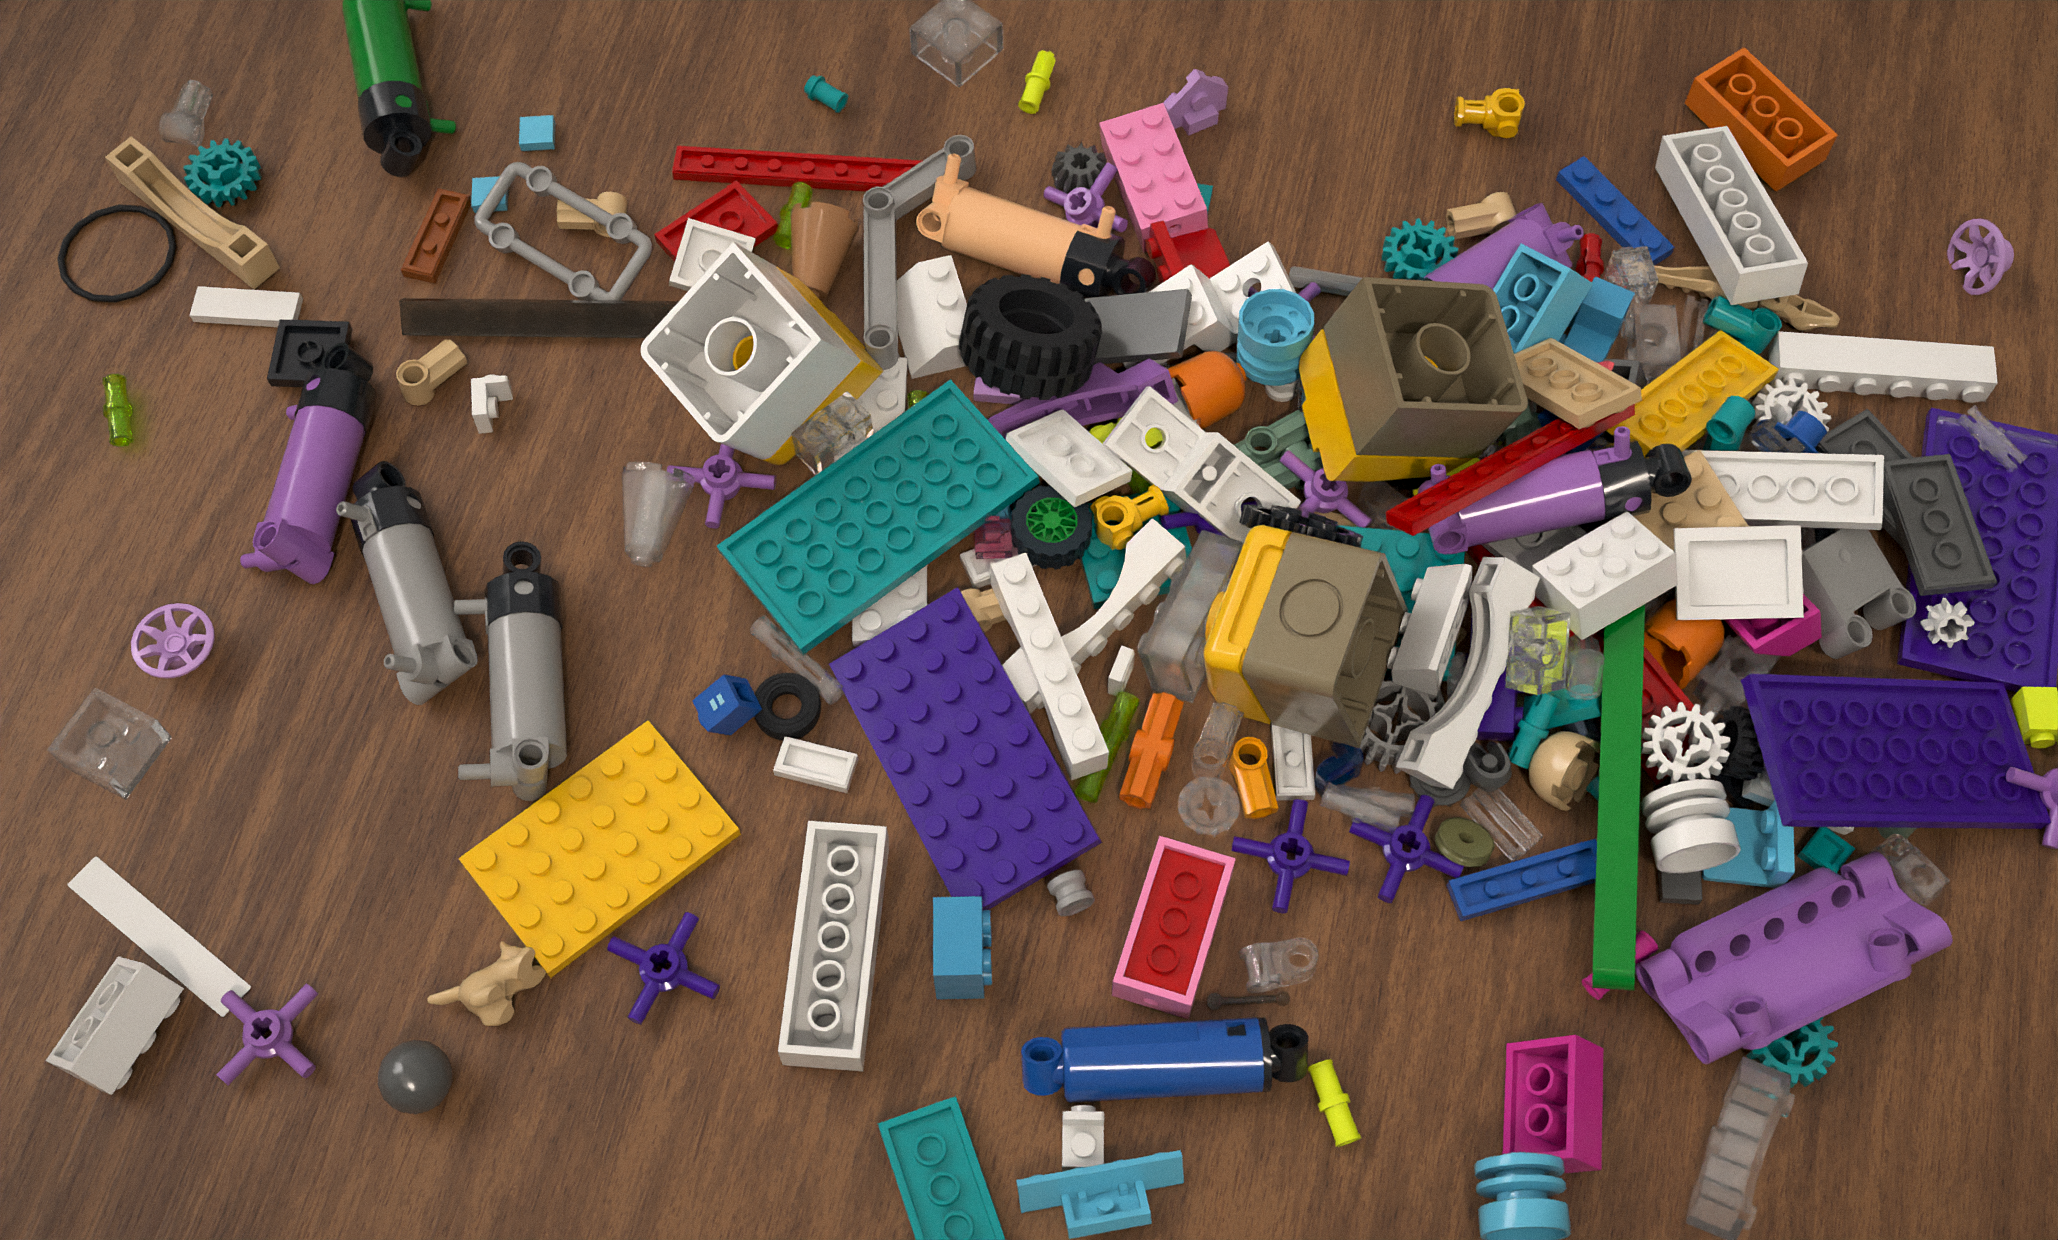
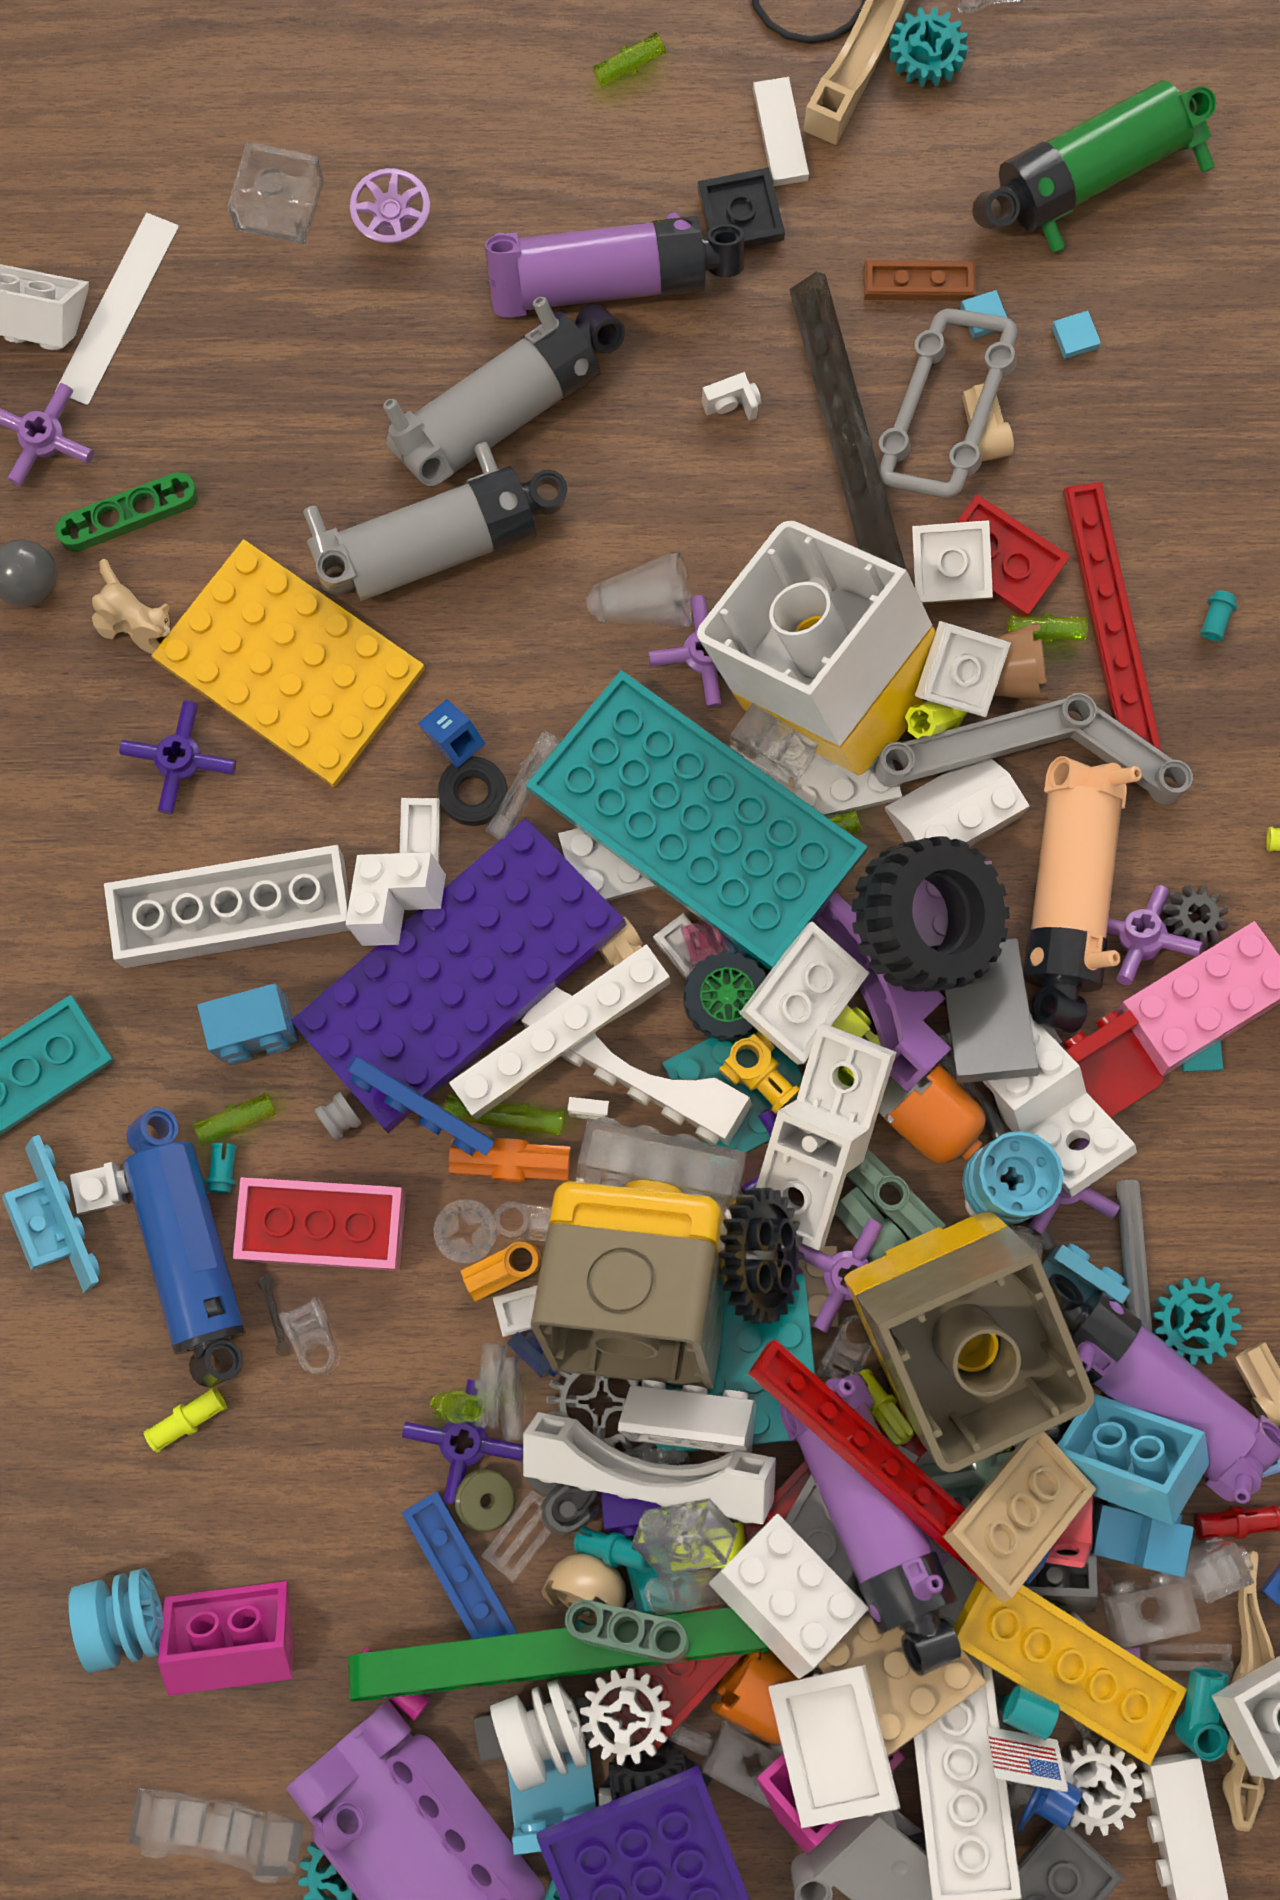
camera: 75 degrees right, 15 degrees up
tan piece [396,339,467,406] -> none
dark purple bar [1231,799,1350,913] -> none
none -> green beam [55,472,198,552]
none -> clear neon green pin [192,1092,276,1146]
none -> teal pin [204,1143,237,1194]
none -> white brick [345,852,446,946]
none -> blue plate [346,1054,494,1156]
none -> clear neon green pin [430,1390,484,1424]
none -> sand green beam [565,1600,690,1664]
none -> neon yellow piece [905,701,967,739]
none -> white tile [915,621,1011,717]
none -> sticker [987,1727,1068,1792]

